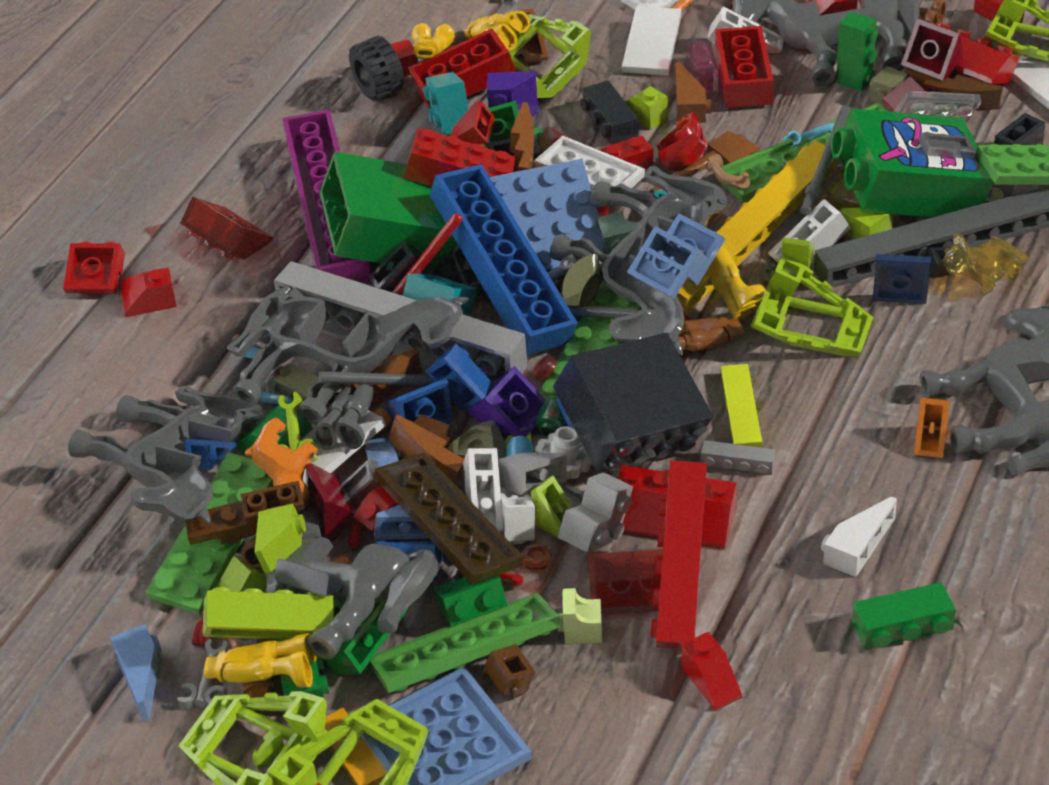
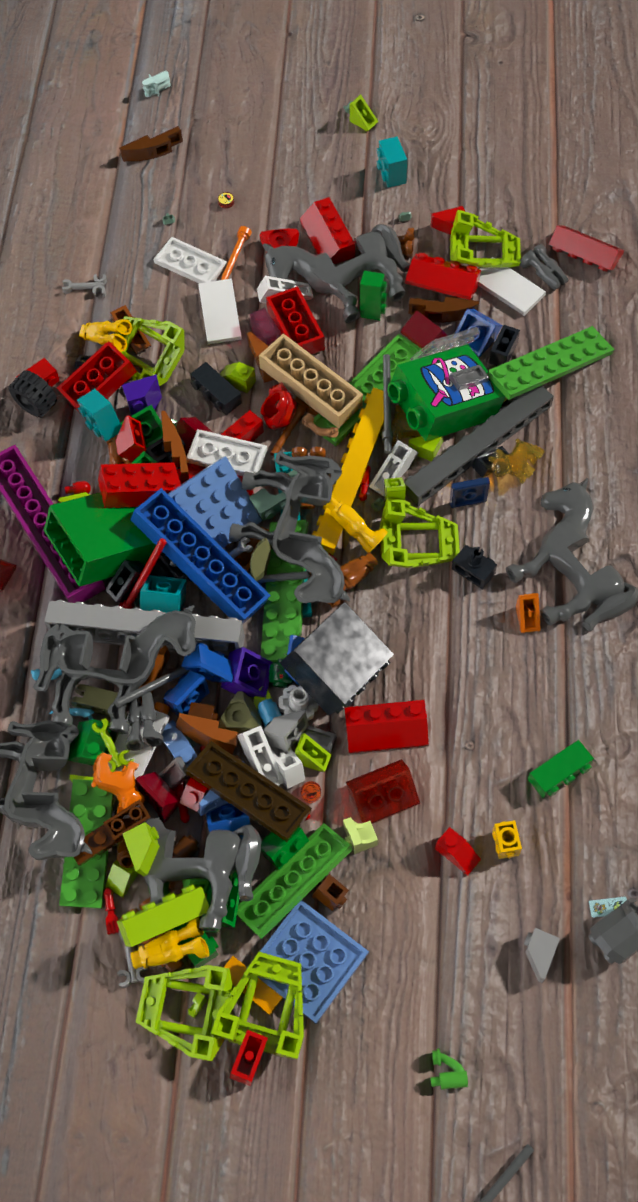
camera: 20 degrees left, 20 degrees up
medium blue slope [110,624,162,722] -> none
blue slope [185,439,236,469] -> none
slope [274,559,344,597] -> none
yellow piece [411,23,455,59] -> none
clear red tile [532,355,557,382] -> none
light grey brick [558,472,633,552] -> none
medium blue bracket [627,213,725,299] -> none
red brick [650,460,707,649] -> none
light grey piece [701,440,775,475] -> none
neon yellow tile [720,364,762,448] -> none
medium azure piece [783,123,834,149] -> none
white slope [821,496,897,577] -> none
olive brick [869,66,907,105] -> none
dark red slope [901,18,963,81] -> none
none -> tan brick [259,334,363,429]
none -> red piece [359,465,371,501]
none -> blue slope [451,309,503,357]
none -> black brick [452,545,497,590]
none -> yellow head [492,820,522,859]

